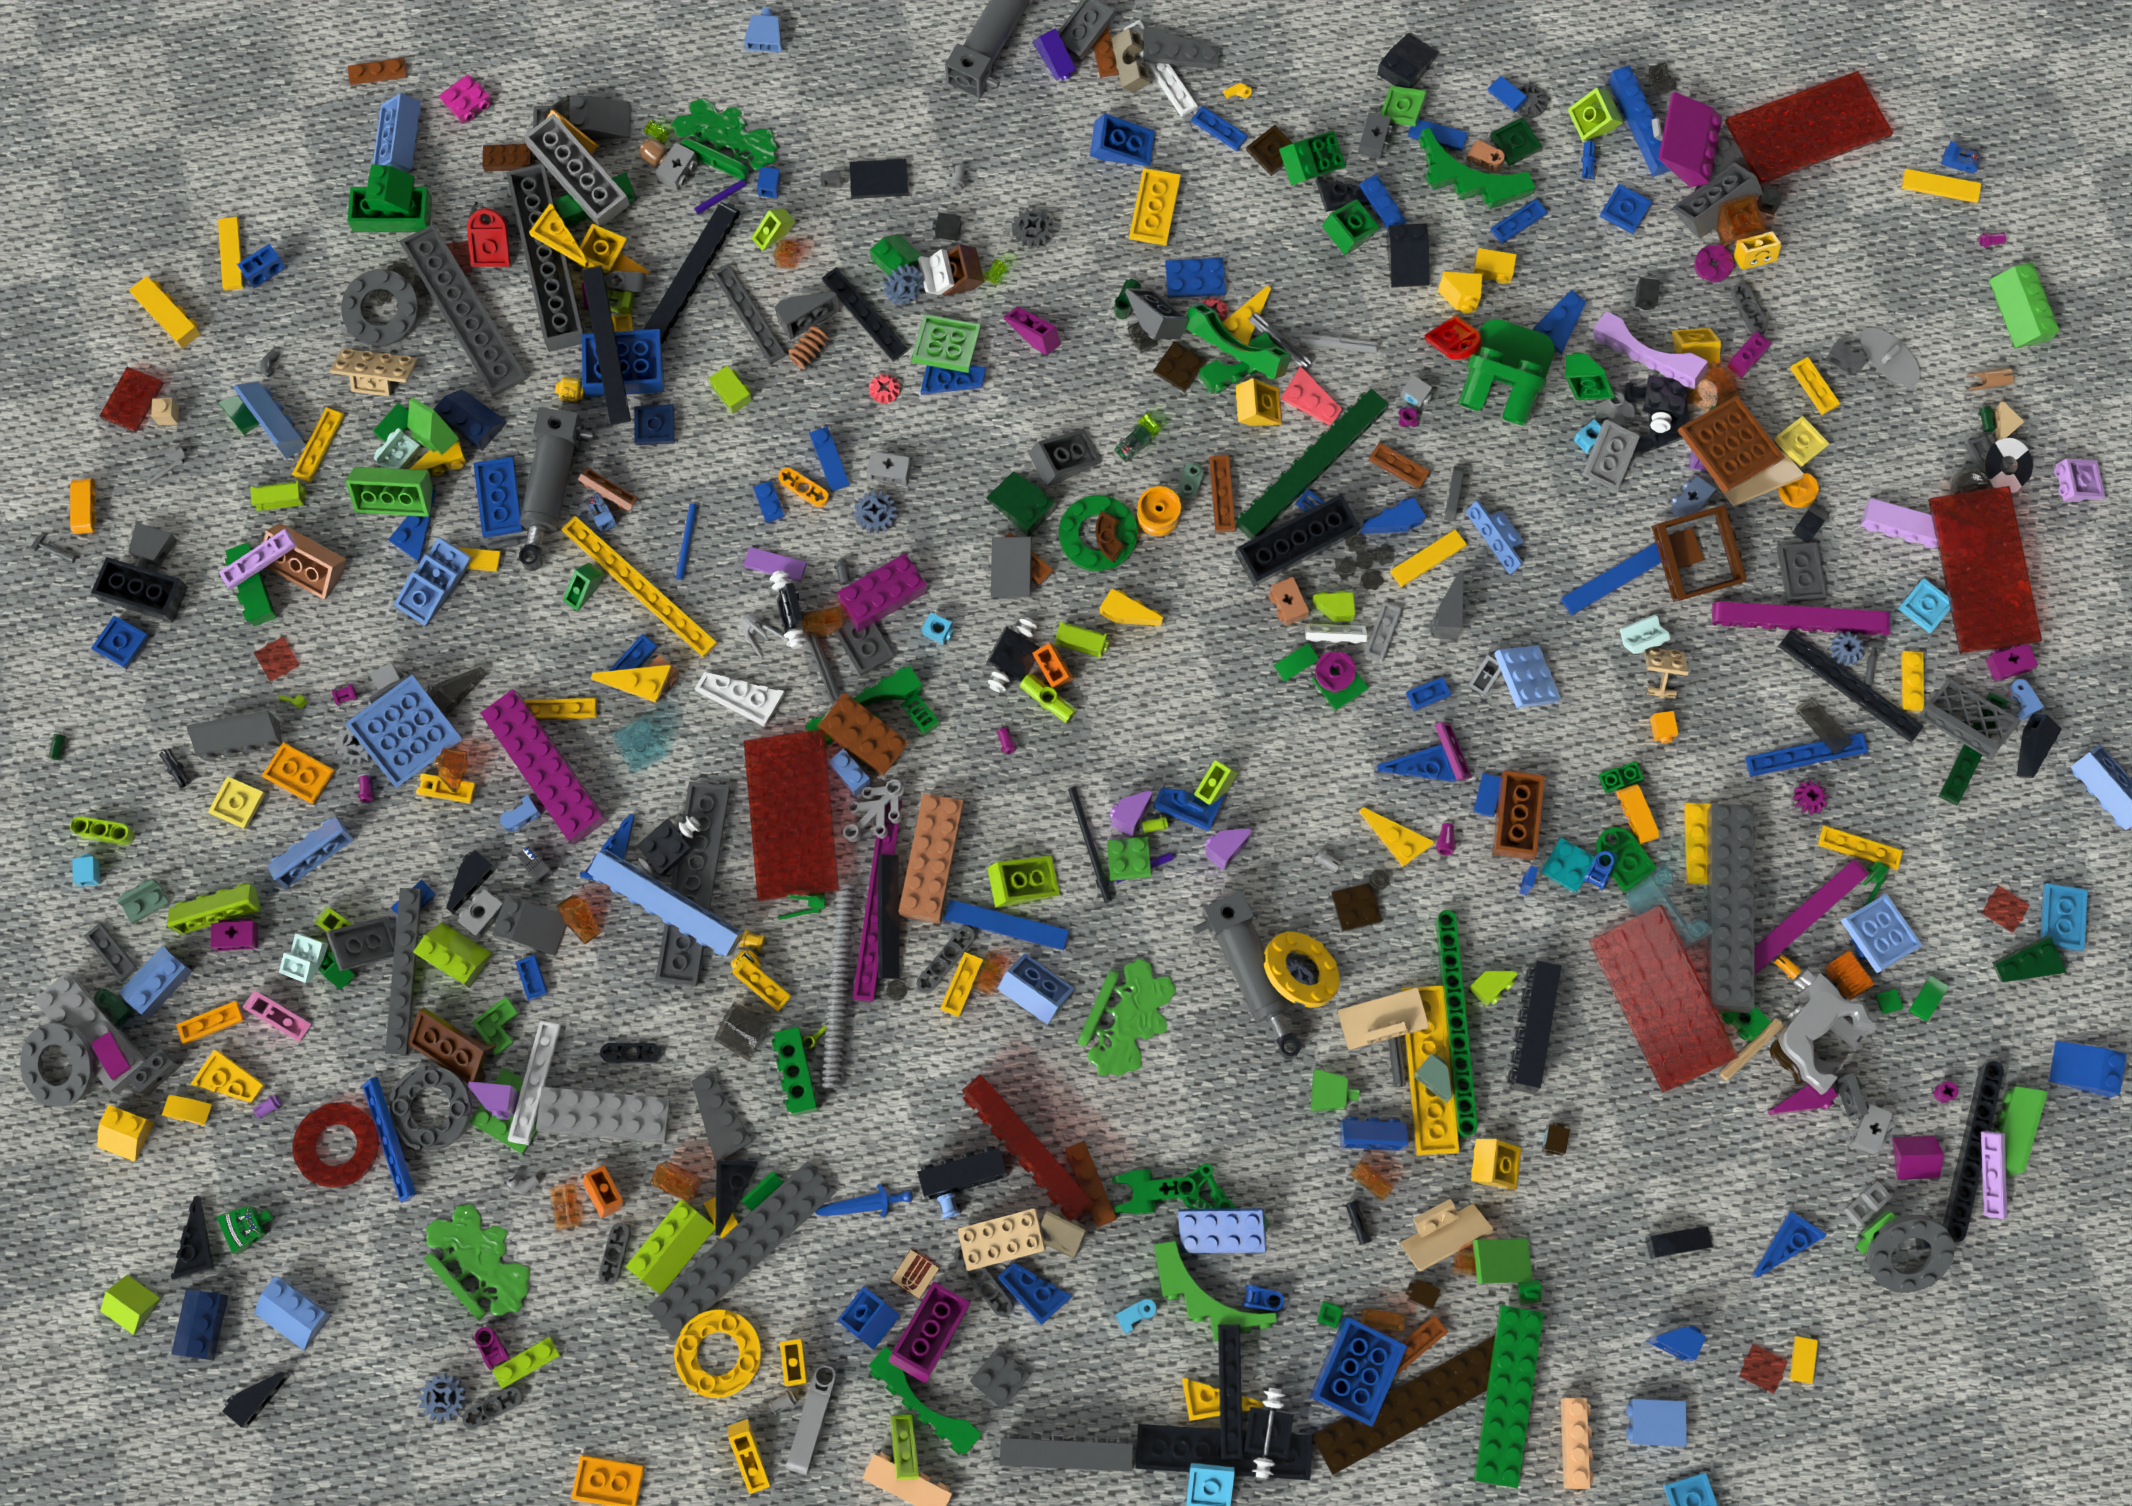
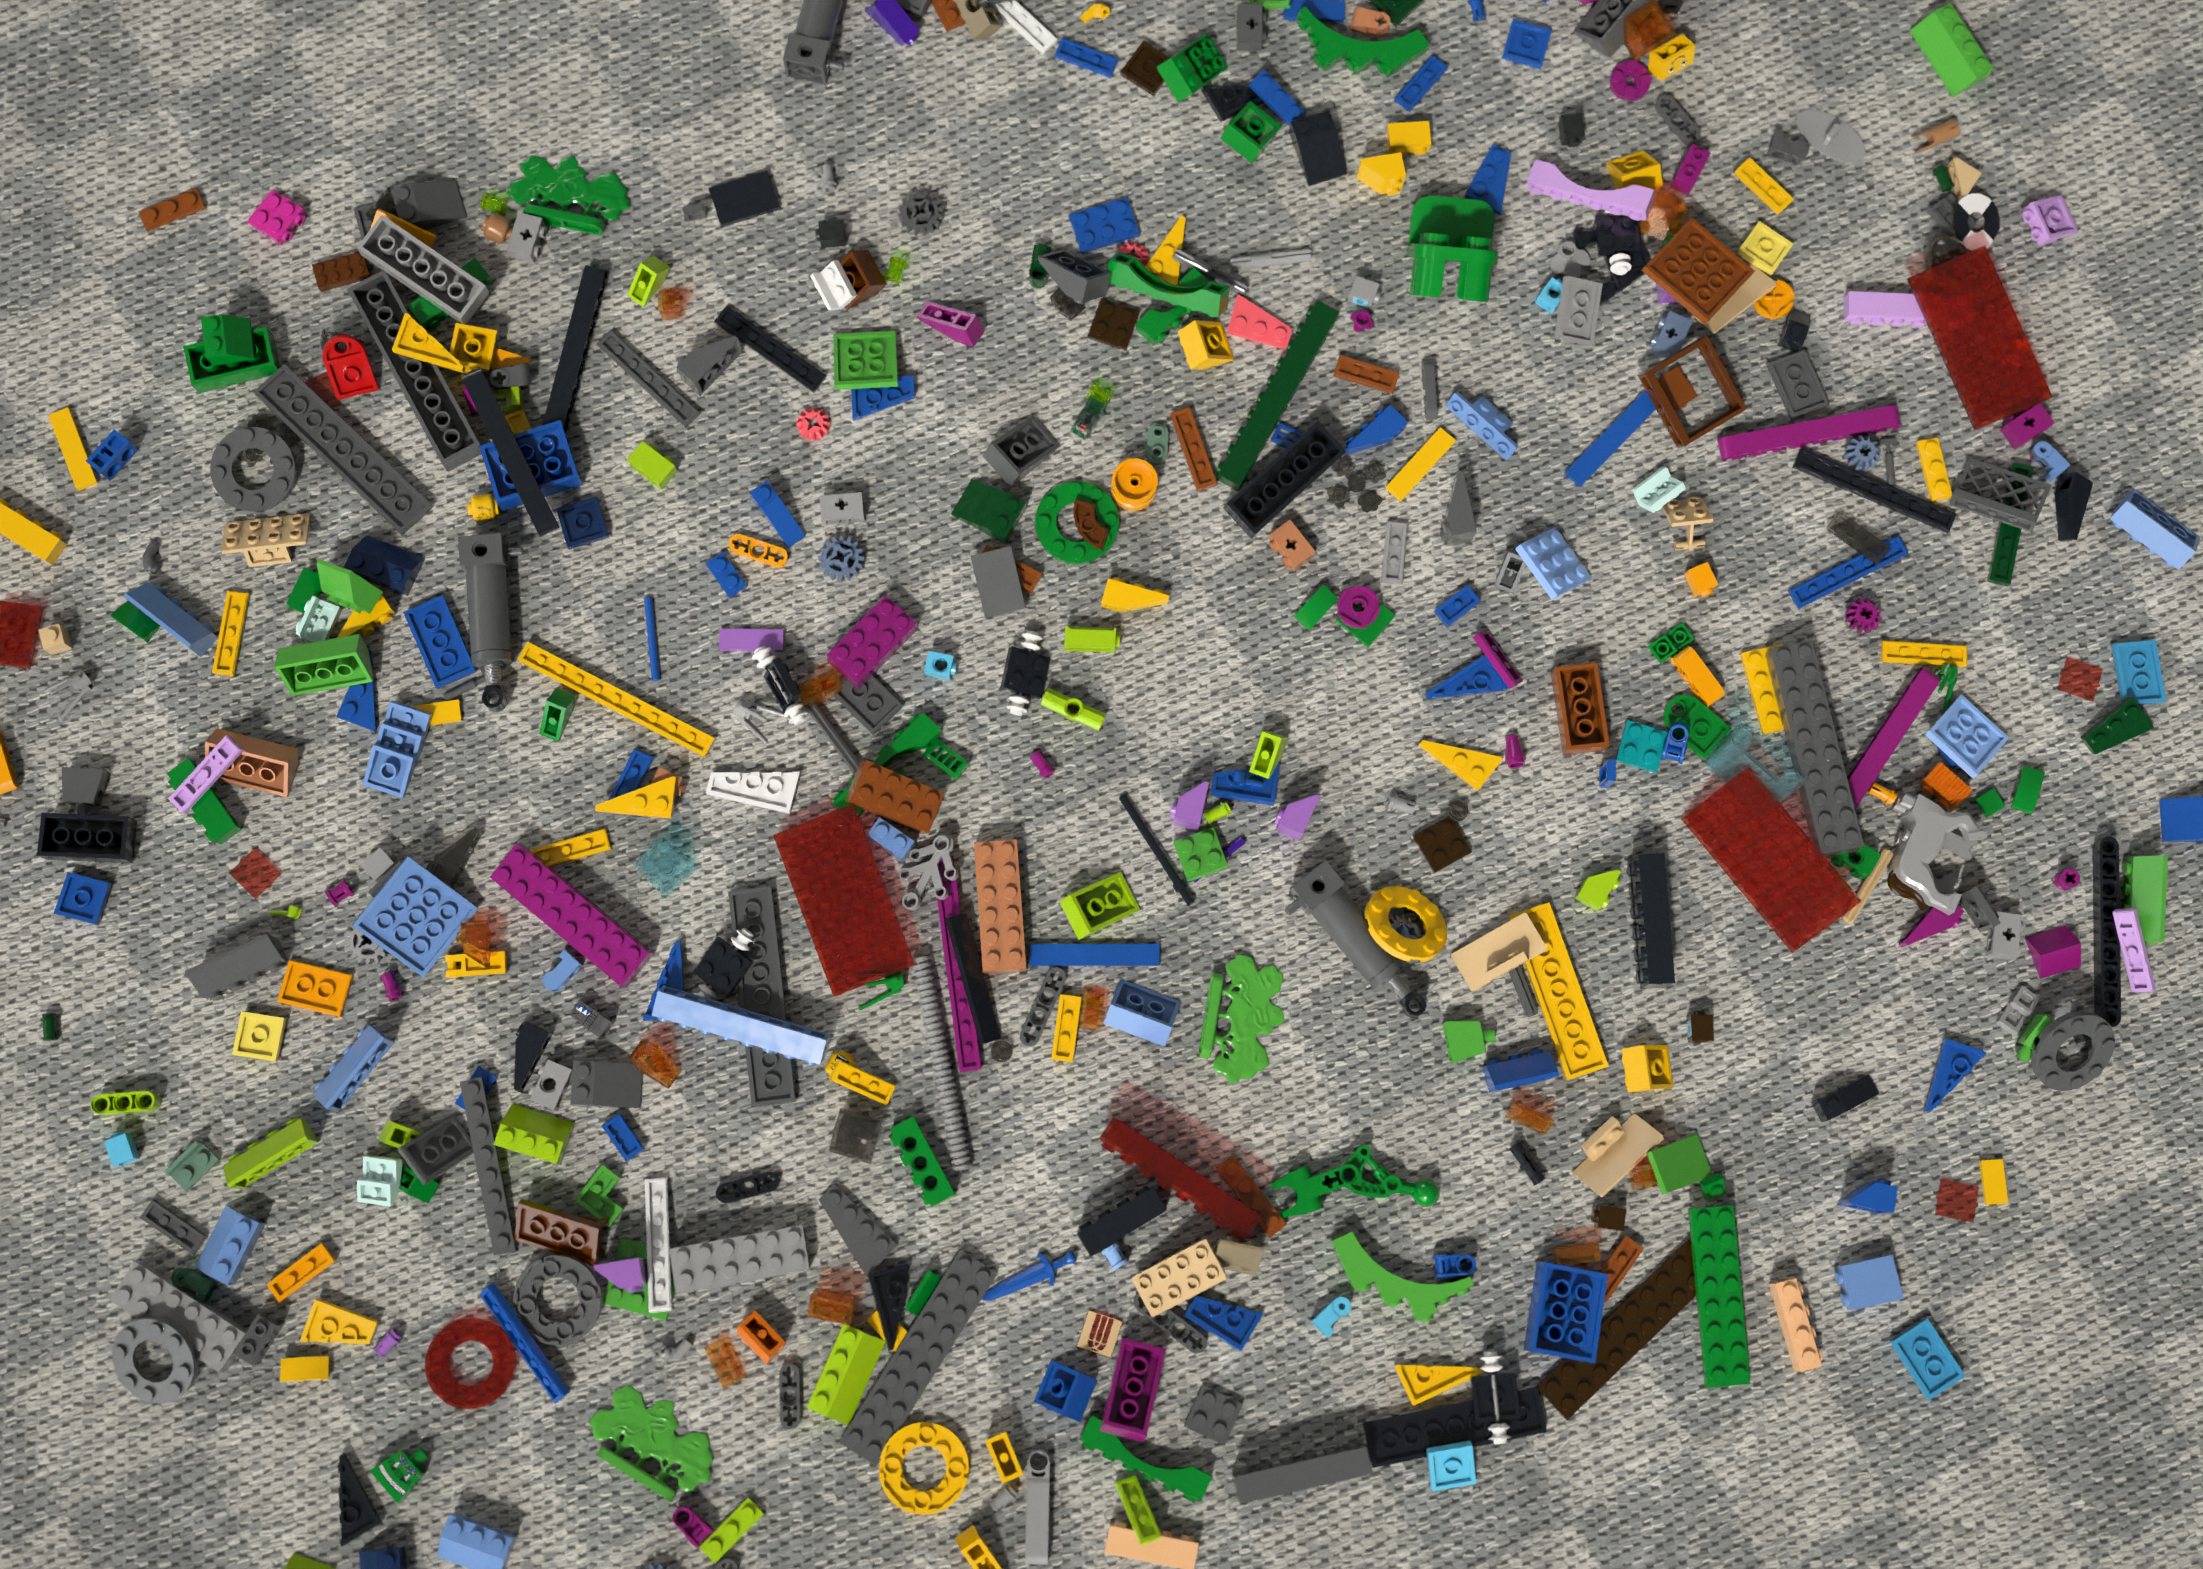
camera: 20 degrees left, 5 degrees up
magenta slope [91,1031,132,1080] -> none
yellow slope [97,1104,154,1162] -> none
black pin [159,748,191,788] -> none
magenta brick [210,918,258,951] -> none
bright pink slope [242,990,311,1042] -> none
lime window [250,480,307,511] -> none
medium blue slope [373,93,421,173] -> none
dark orange plate [578,467,638,511] -> none
medium blue leg [585,493,617,533] -> none
dark purple bar [694,179,746,215] -> none
yellow bush [740,929,766,953] -> none
medium blue torso [744,8,782,52] -> none
blue brick [757,167,781,198] -> none
nougat piece [789,326,829,370] -> none
lime hand [803,1024,827,1049] -> none
dark grey pin [834,559,852,586] -> none
green slope [870,234,923,275] -> none
sand blue gear [883,264,925,306] -> none
orange brick [1032,643,1074,689] -> none
blue slope [1090,113,1155,166] -> none
yellow plate [1129,168,1181,246] -> none
plate [1178,1208,1267,1253] -> none
black tile [1218,1324,1243,1459] -> none
white plate [1305,624,1367,643] -> none
lime slope [1312,590,1355,622] -> none
green tile [1316,1301,1344,1329] -> none
sand green slope [1413,1054,1452,1103] -> none
red tile [1424,315,1482,360] -> none
green beam [1435,910,1477,1138] -> none
blue tile [1473,773,1501,818] -> none
green slope [1565,352,1615,401] -> none
medium azure plate [1898,578,1956,633] -> none

